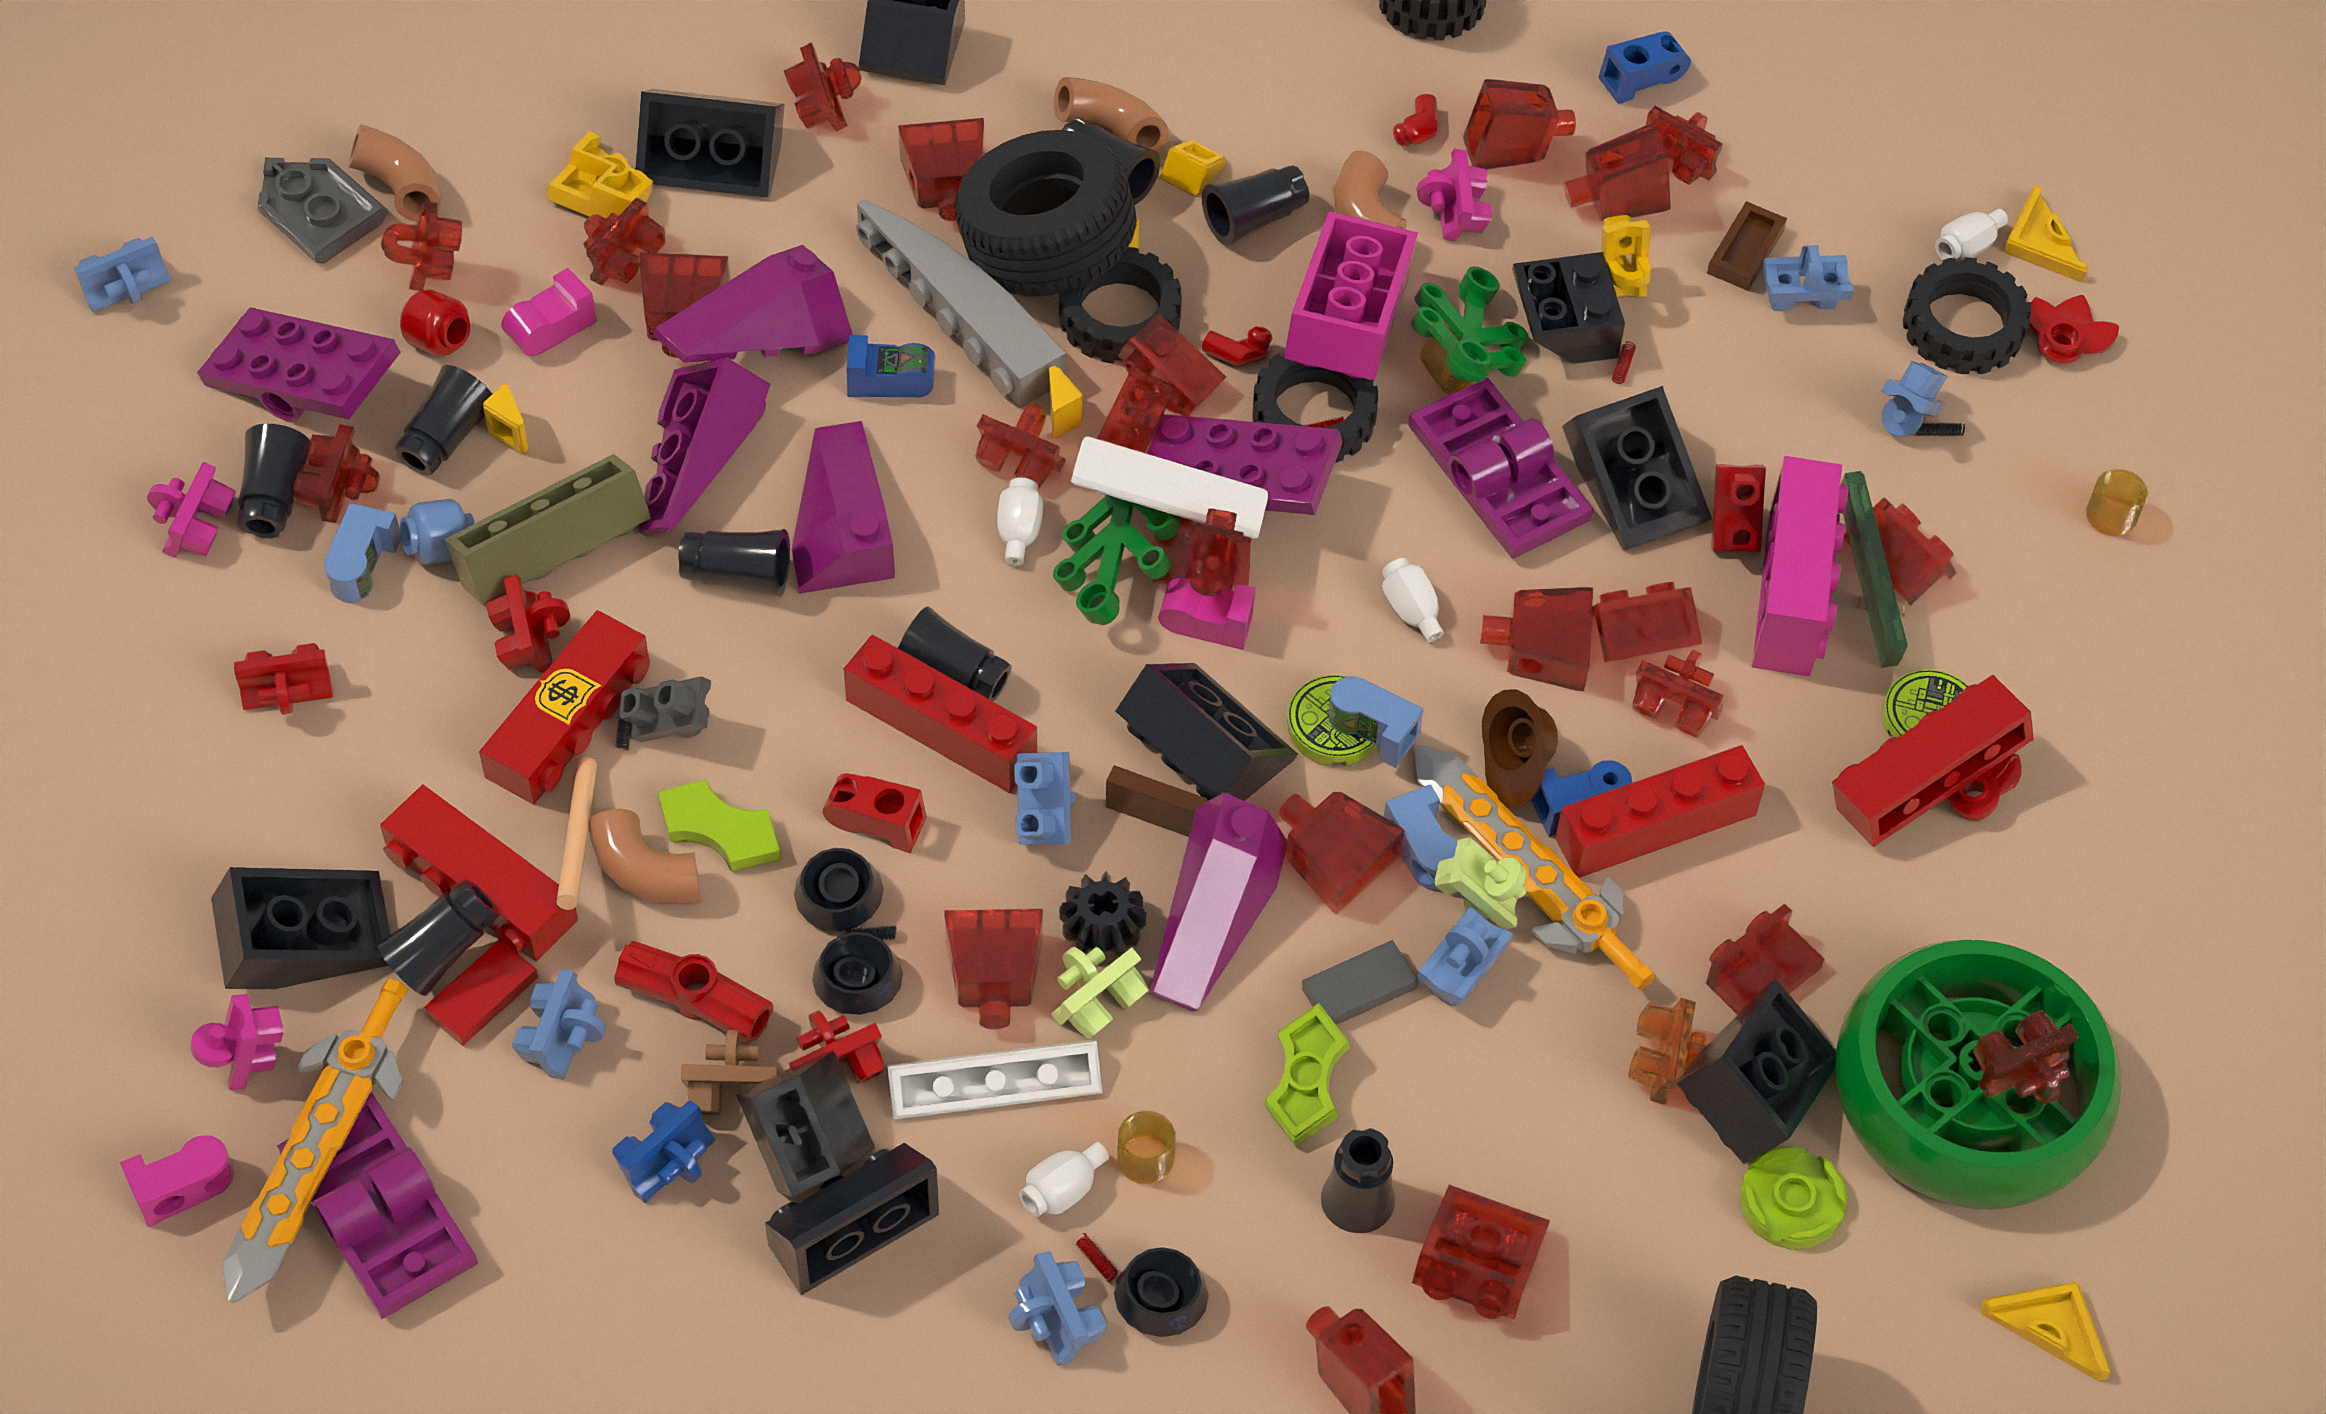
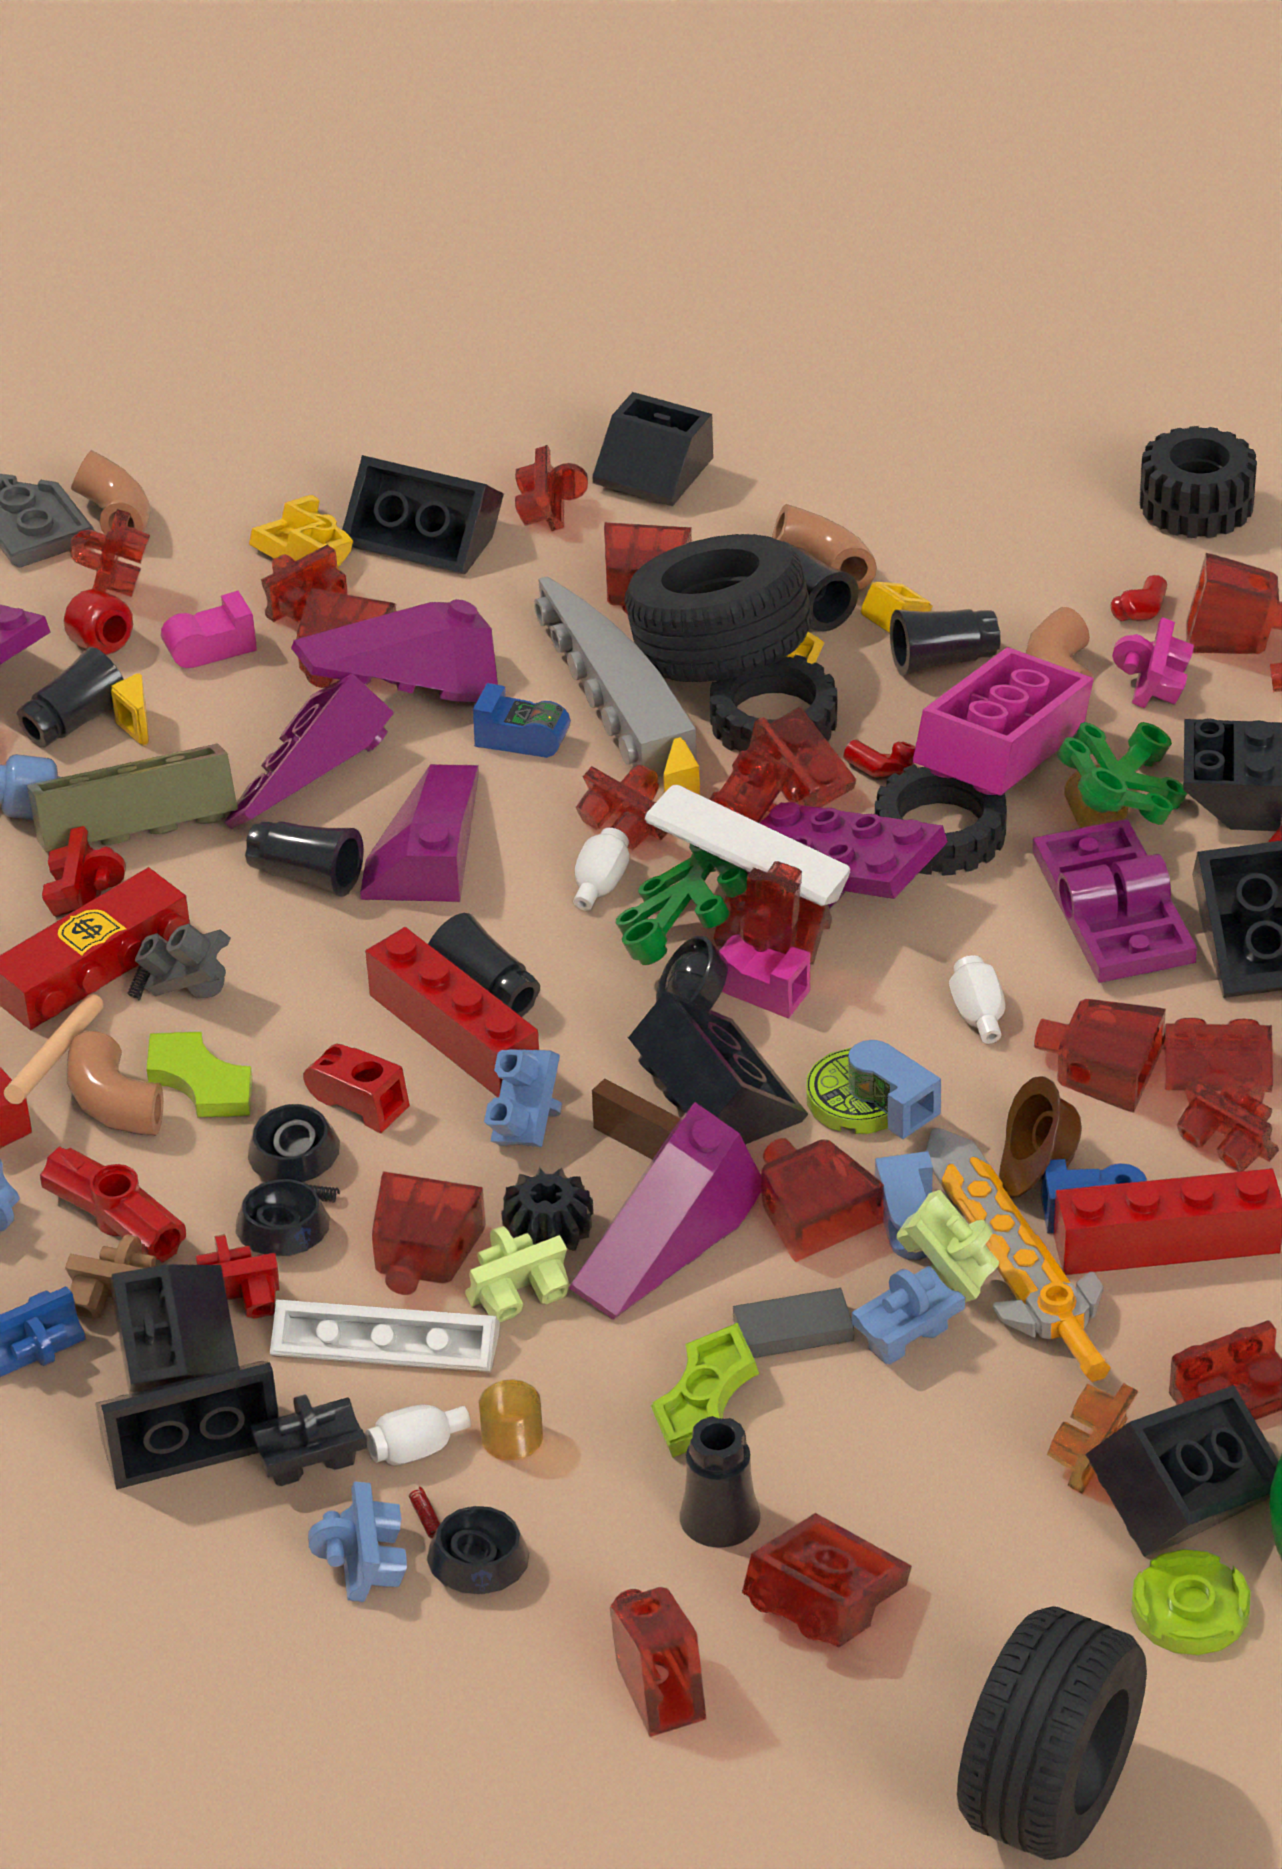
camera: 20 degrees right, 15 degrees down
none -> black hips [250,1394,367,1487]
none -> black hat [656,936,728,1009]

